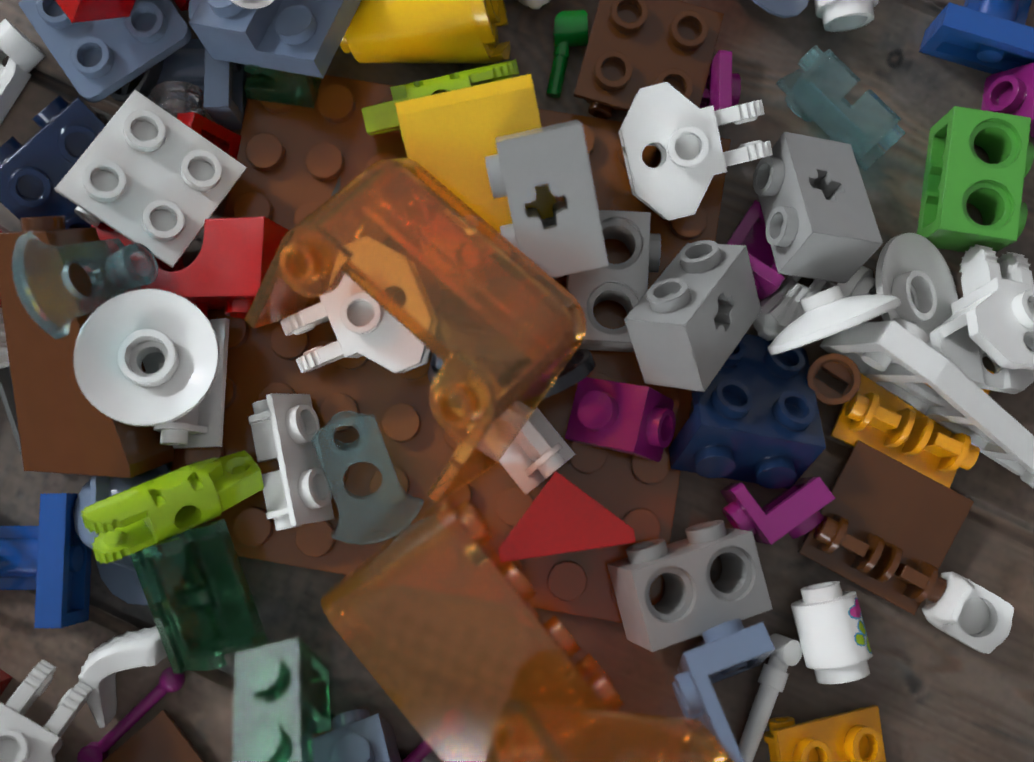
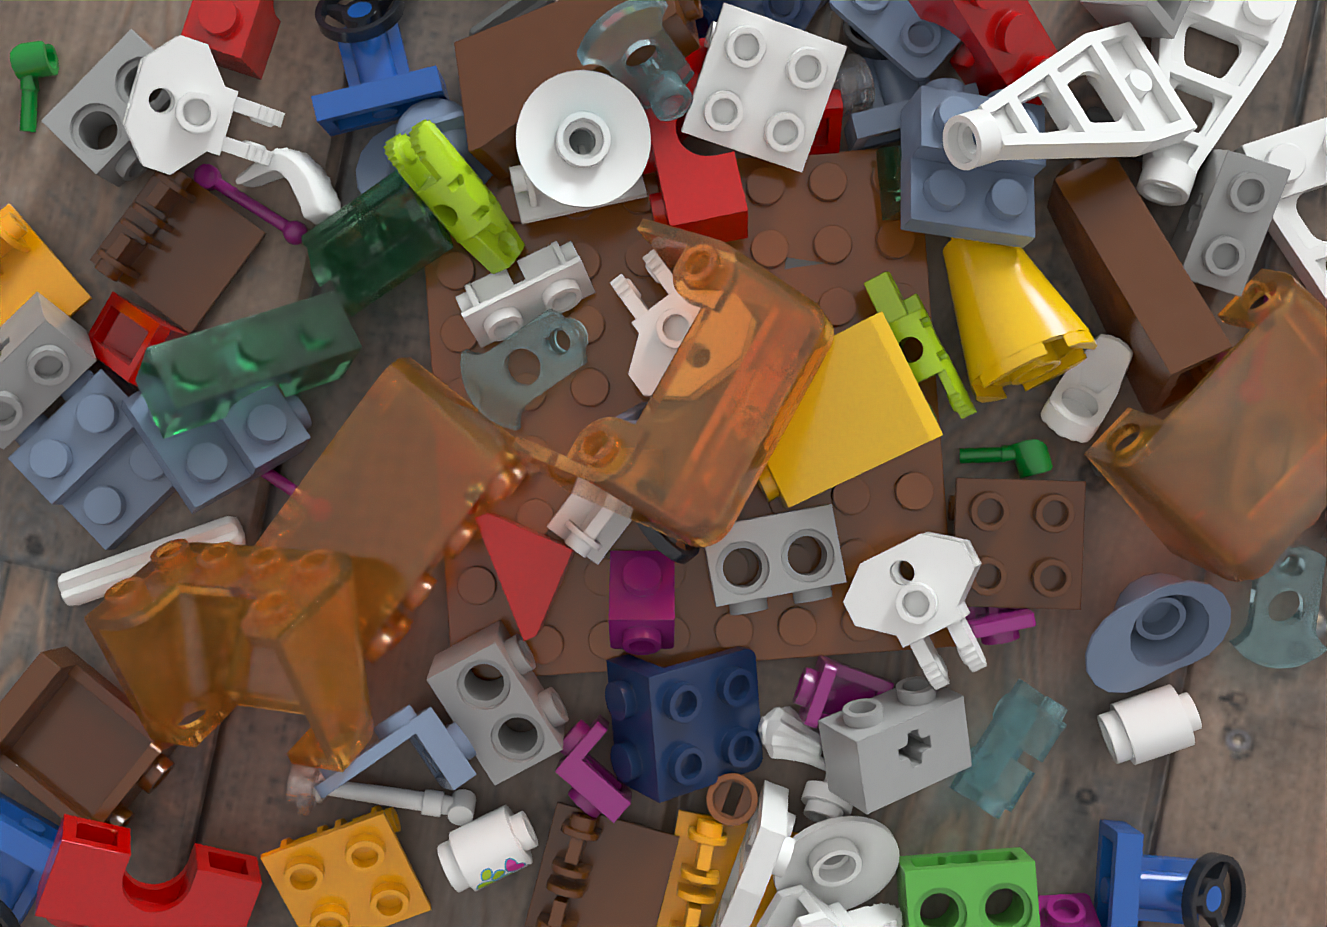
camera: 75 degrees right, 5 degrees up
light grey brick [485,120,609,283] -> none
light grey brick [624,240,761,392] -> none
white dish [768,285,901,355] -> none

